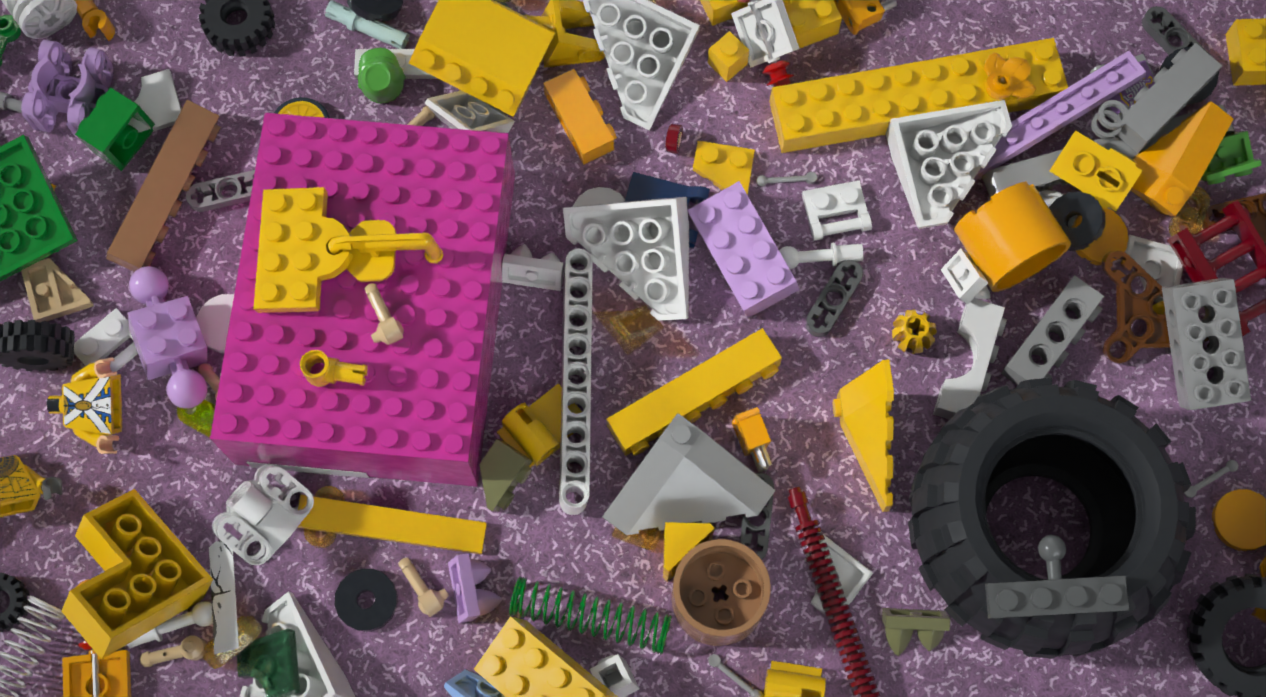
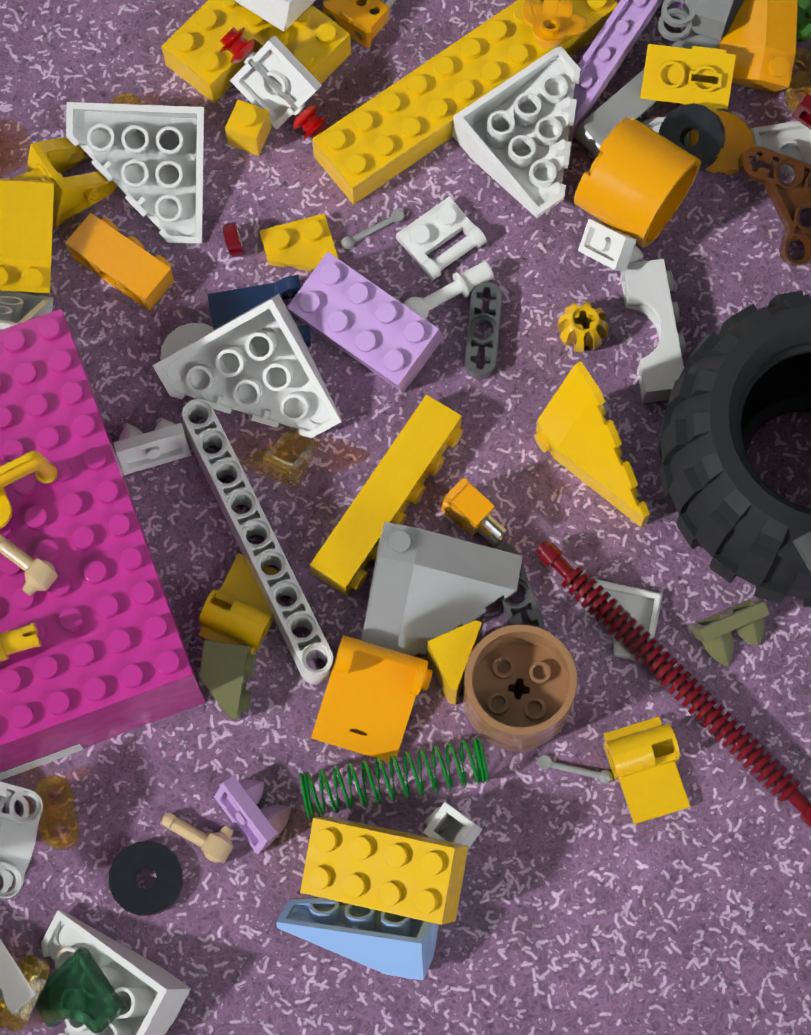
camera: 25 degrees left, 0 degrees up
yellow tile [298,495,487,555] -> none
light grey brick [1001,275,1104,386] -> none
none -> light orange door [311,635,433,764]

